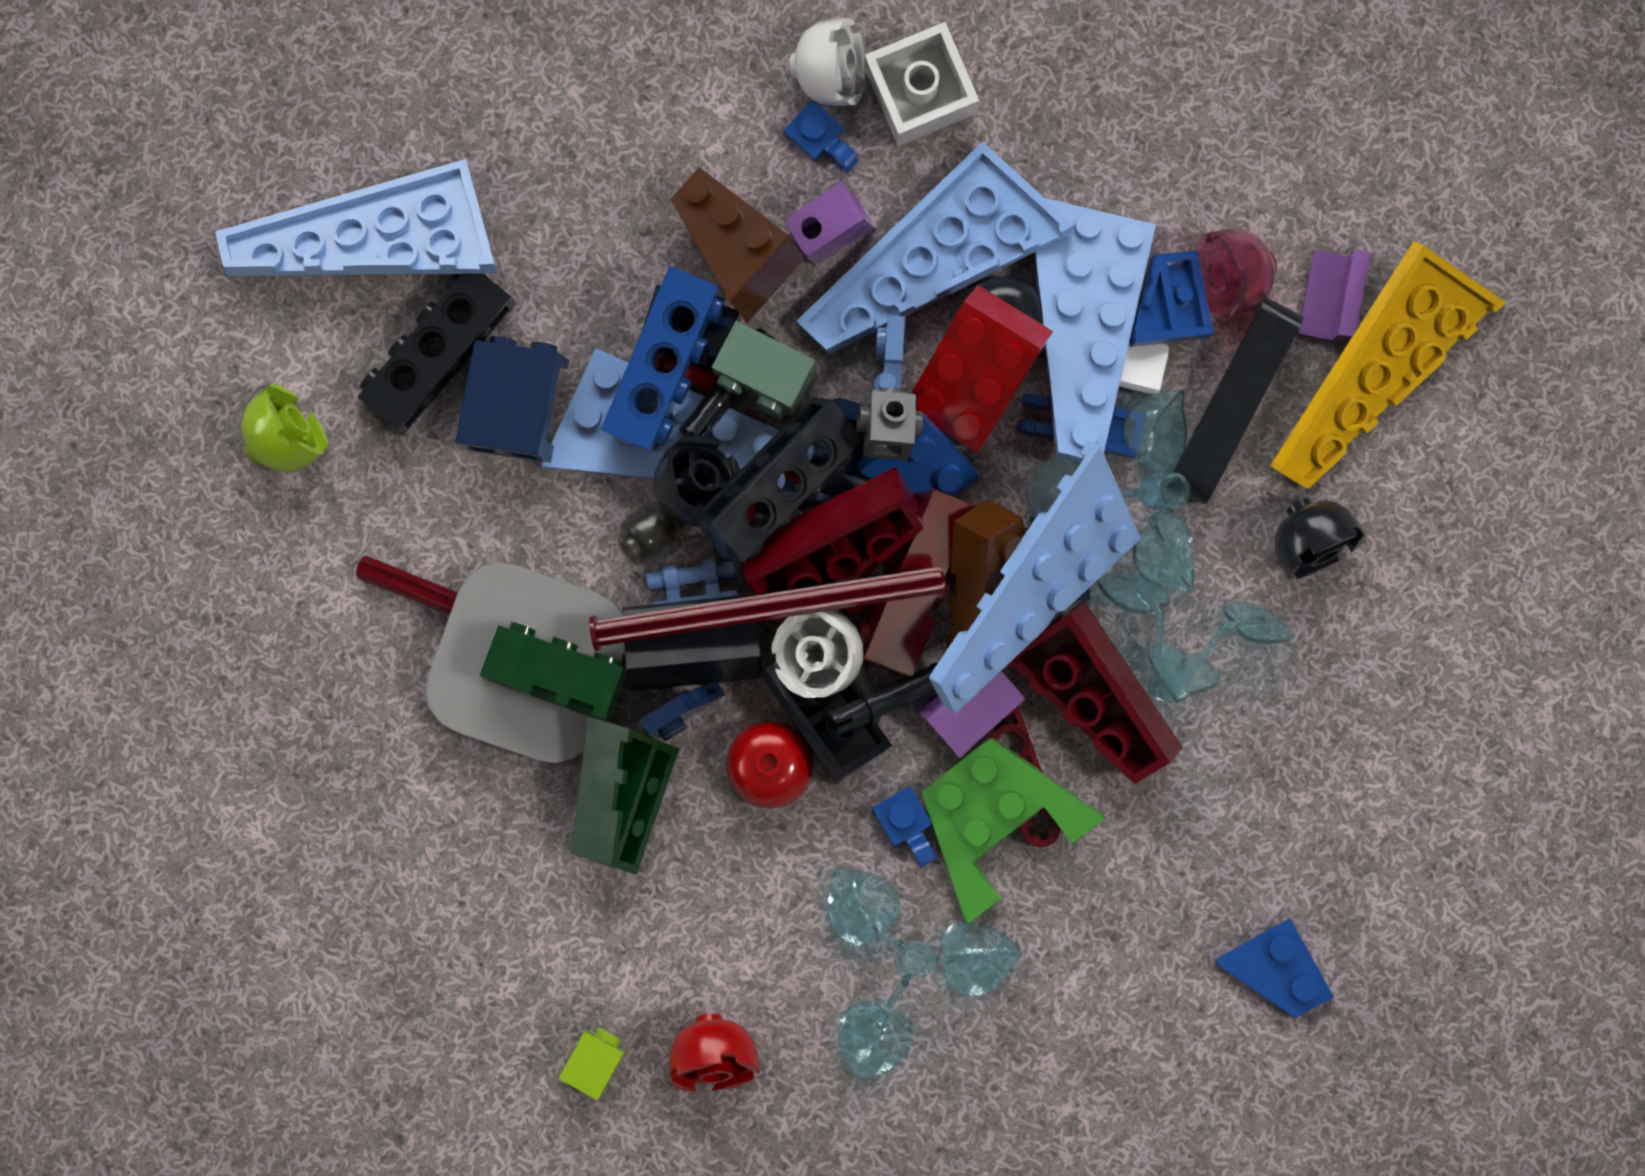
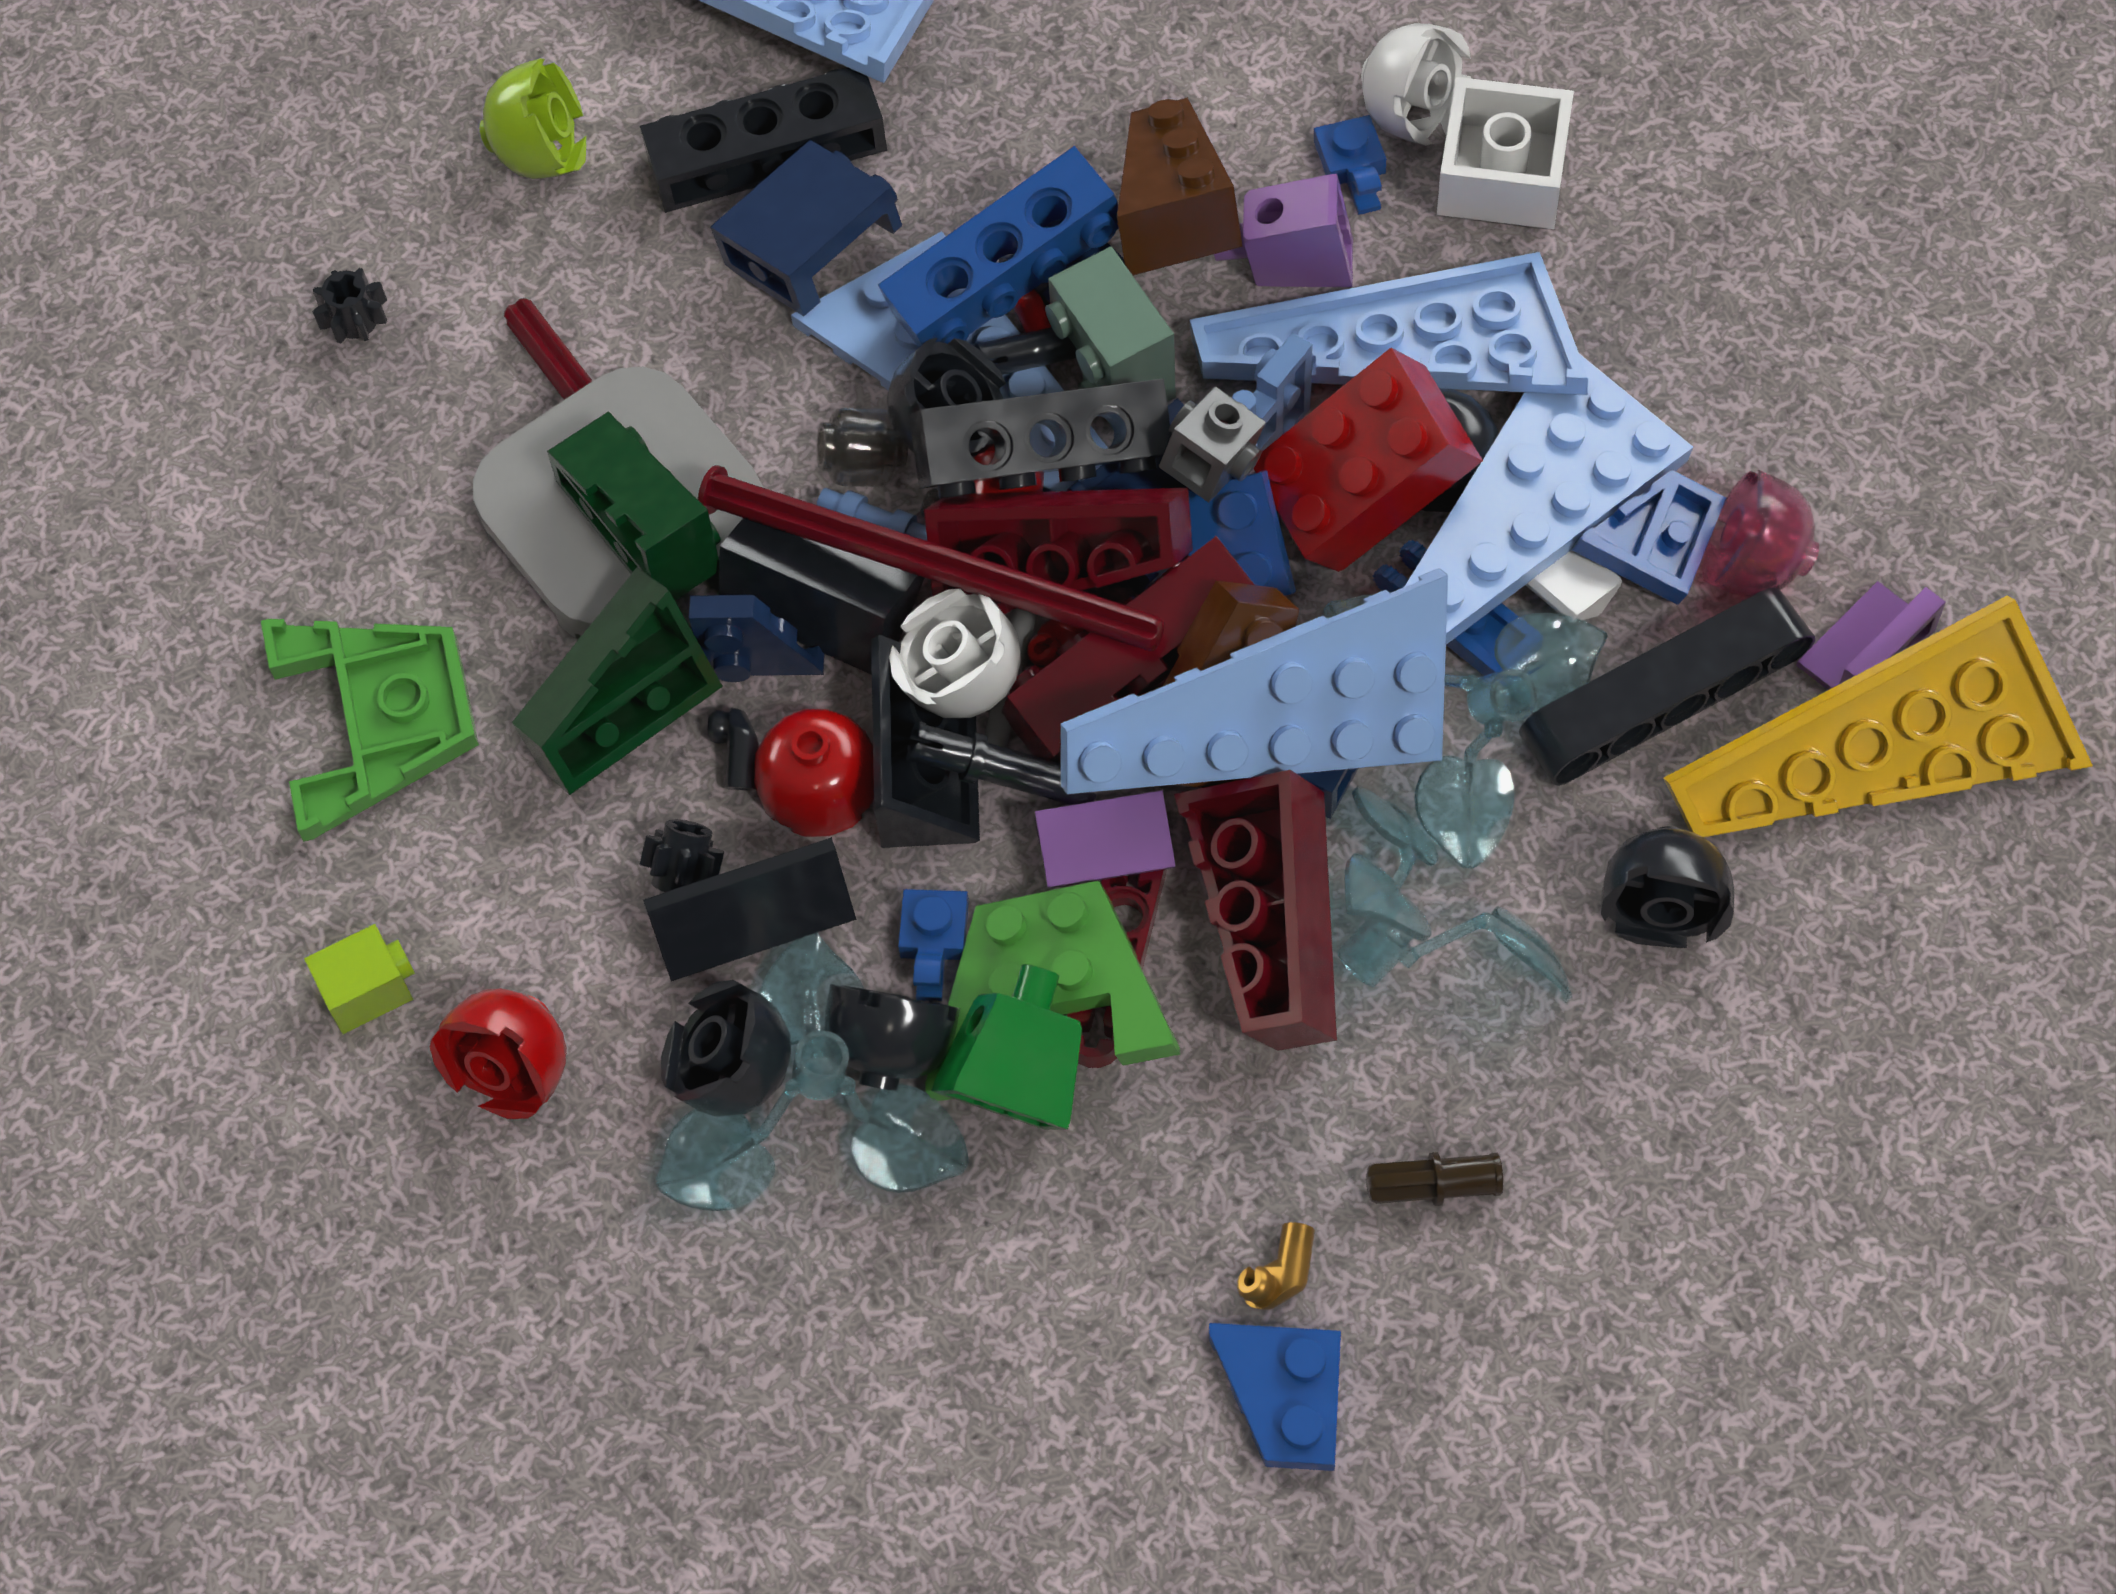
camera: 35 degrees right, 20 degrees down
none -> bright green wing [261,619,479,842]
none -> black gear [312,268,387,344]
none -> black gear [639,819,724,892]
none -> black slope [643,837,857,982]
none -> black cylinder [661,980,791,1117]
none -> black arm [707,707,759,791]
none -> black cylinder [825,984,960,1091]
none -> green torso [931,964,1082,1130]
none -> pearl gold arm [1237,1222,1315,1310]
none -> dark brown axle [1366,1152,1503,1206]

